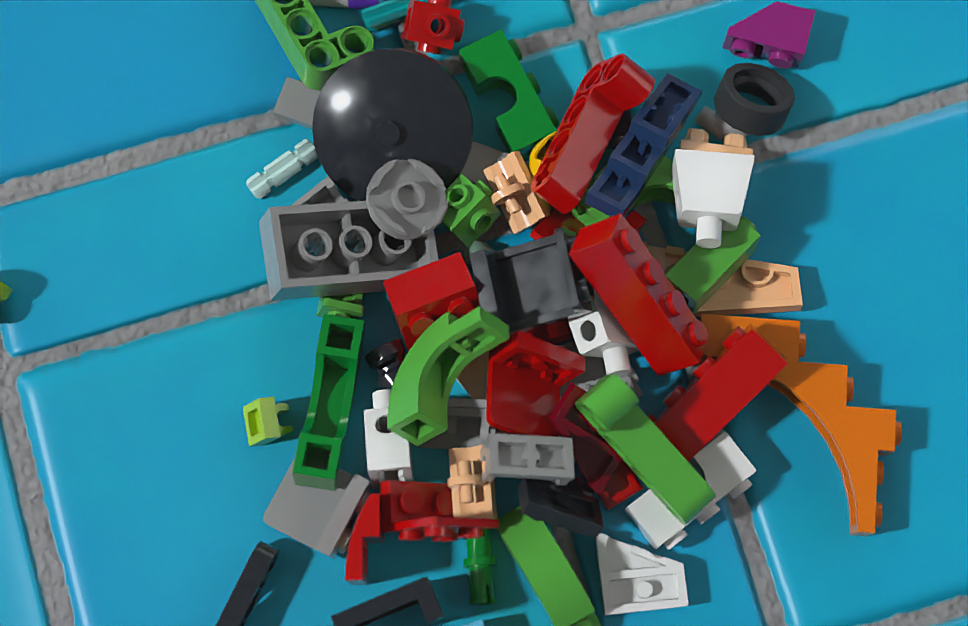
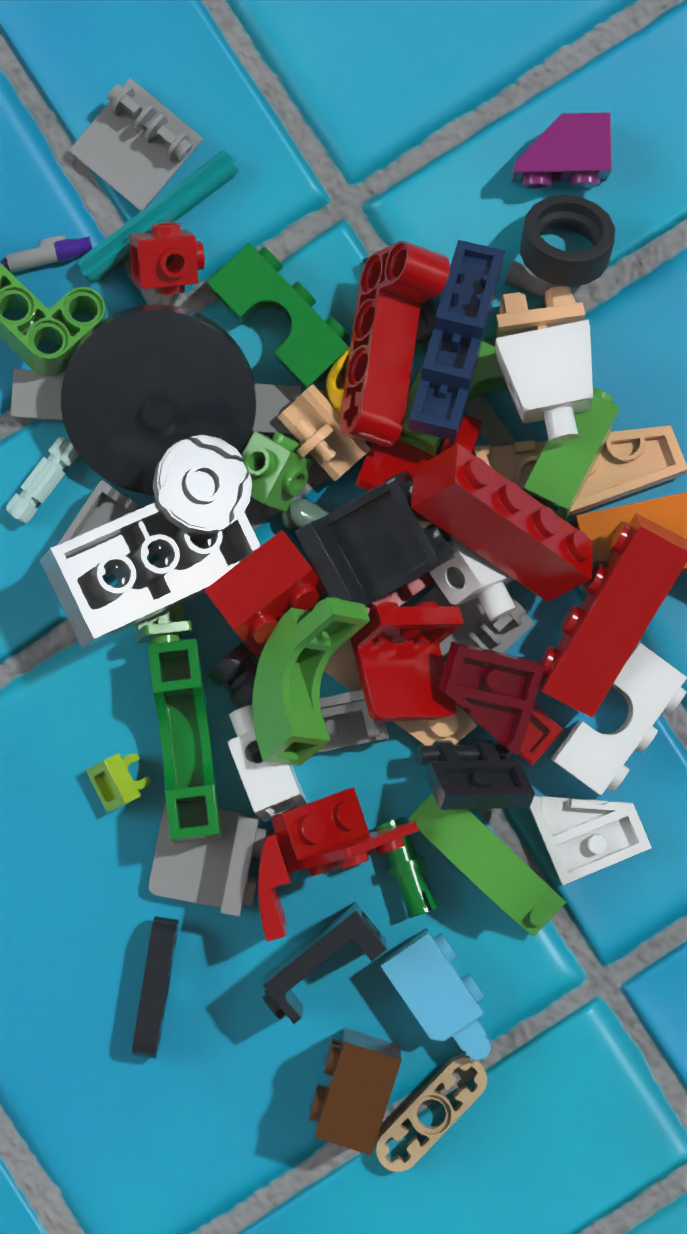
camera: 15 degrees left, 10 degrees up
light nougat hips [448,444,497,519] -> none
light grey hinge [480,433,574,485] -> none
bright green beam [575,373,716,525] -> none

